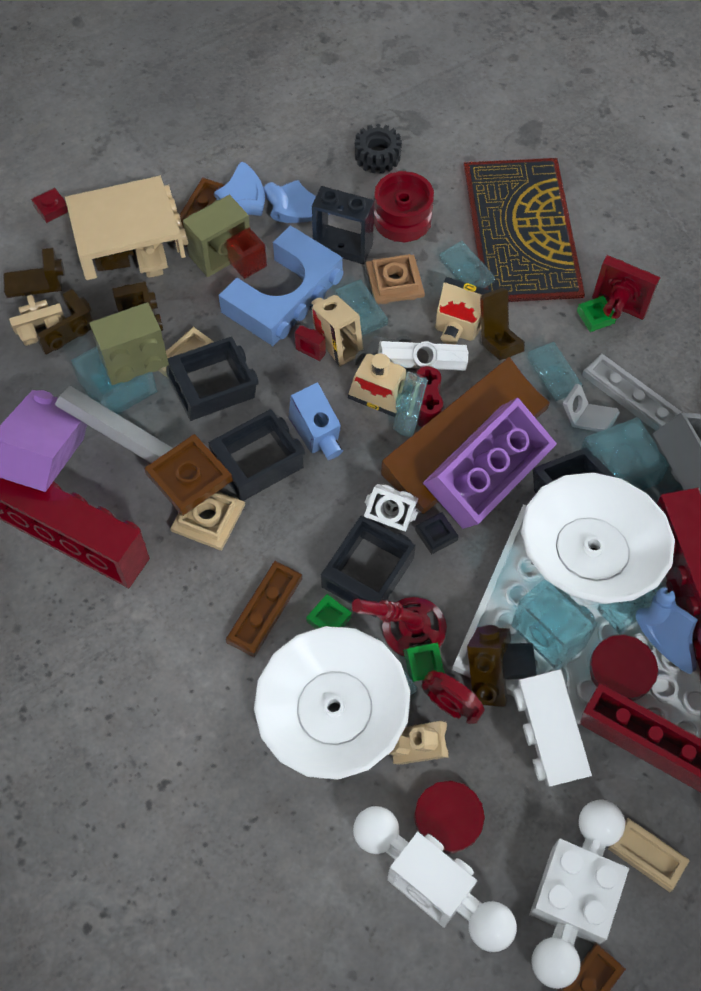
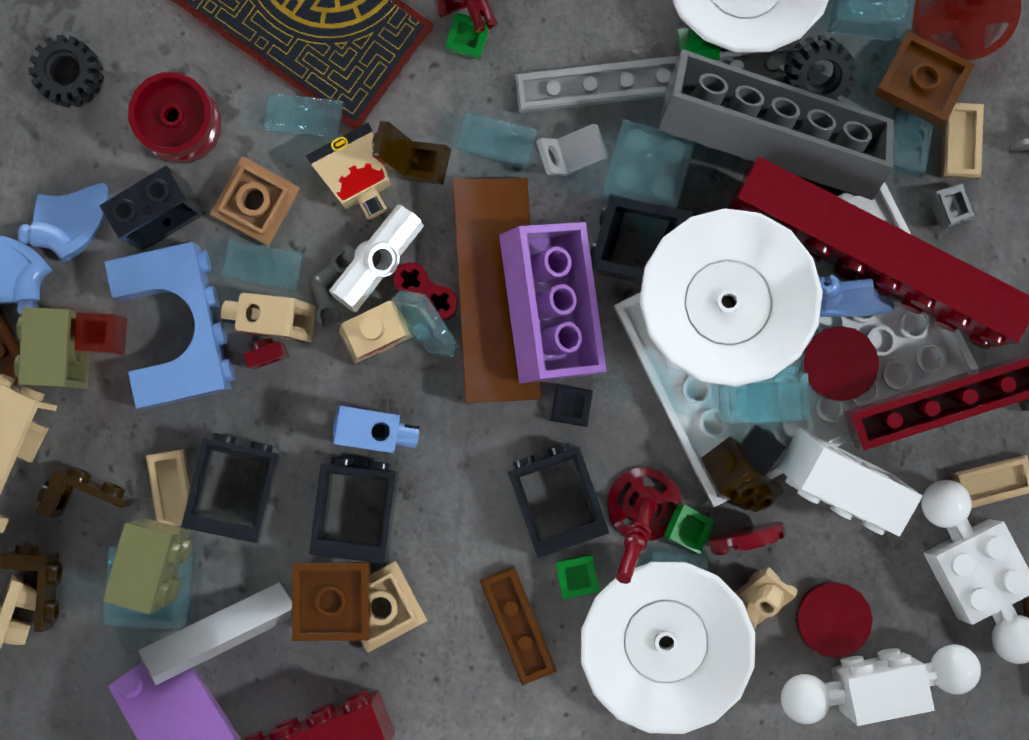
camera: 50 degrees left, 25 degrees up
white head [364,484,418,532] -> none

